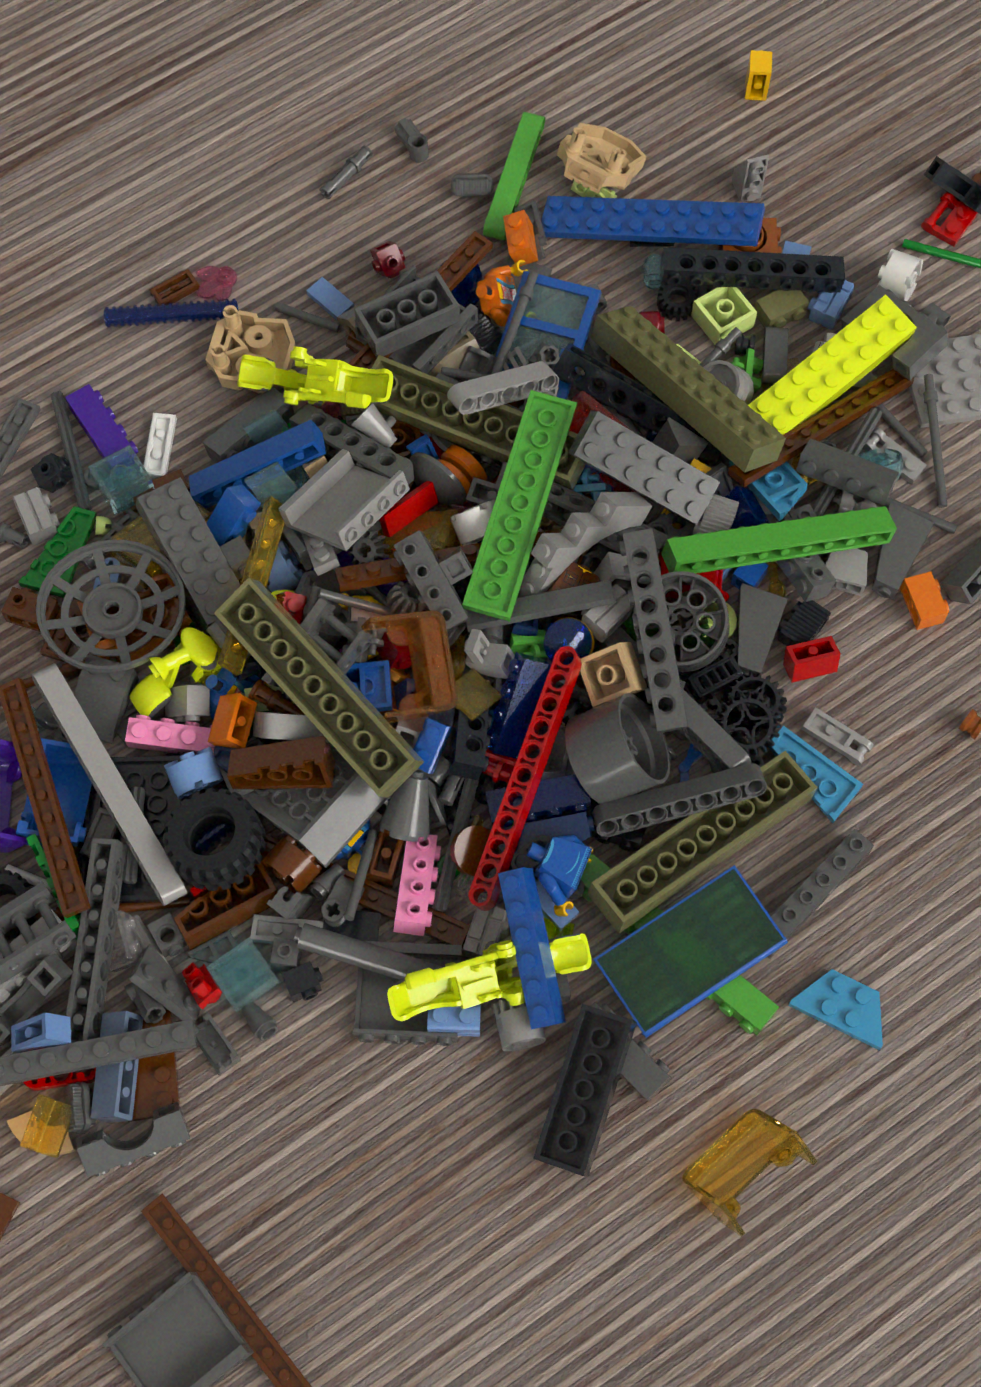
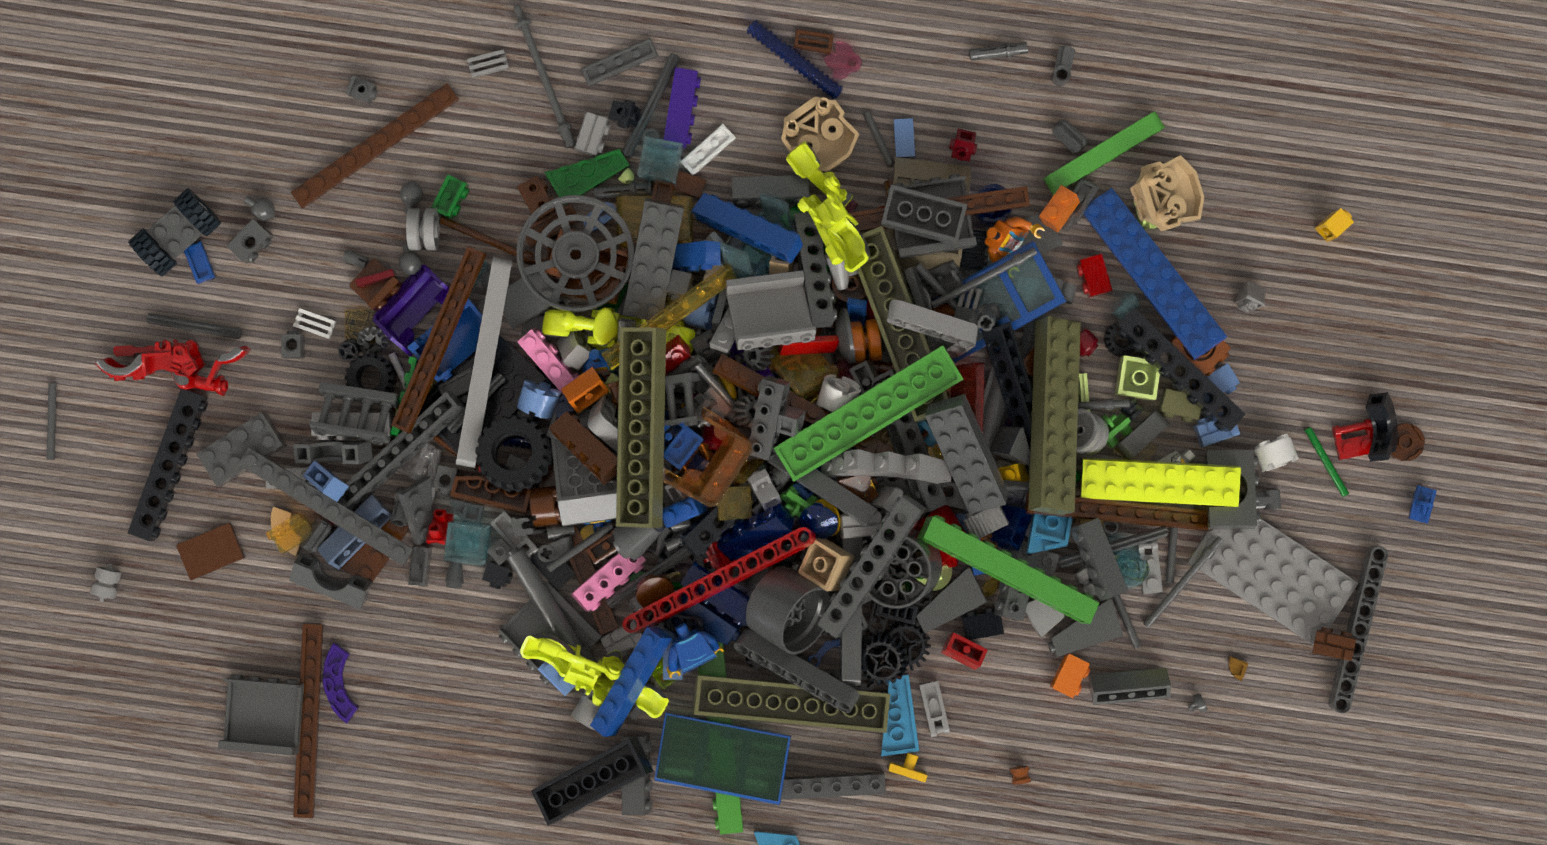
camera: 40 degrees right, 20 degrees up
none -> dark purple tile [323,643,359,724]
none -> yellow tile [887,753,928,782]
none -> red brick [1076,254,1113,298]

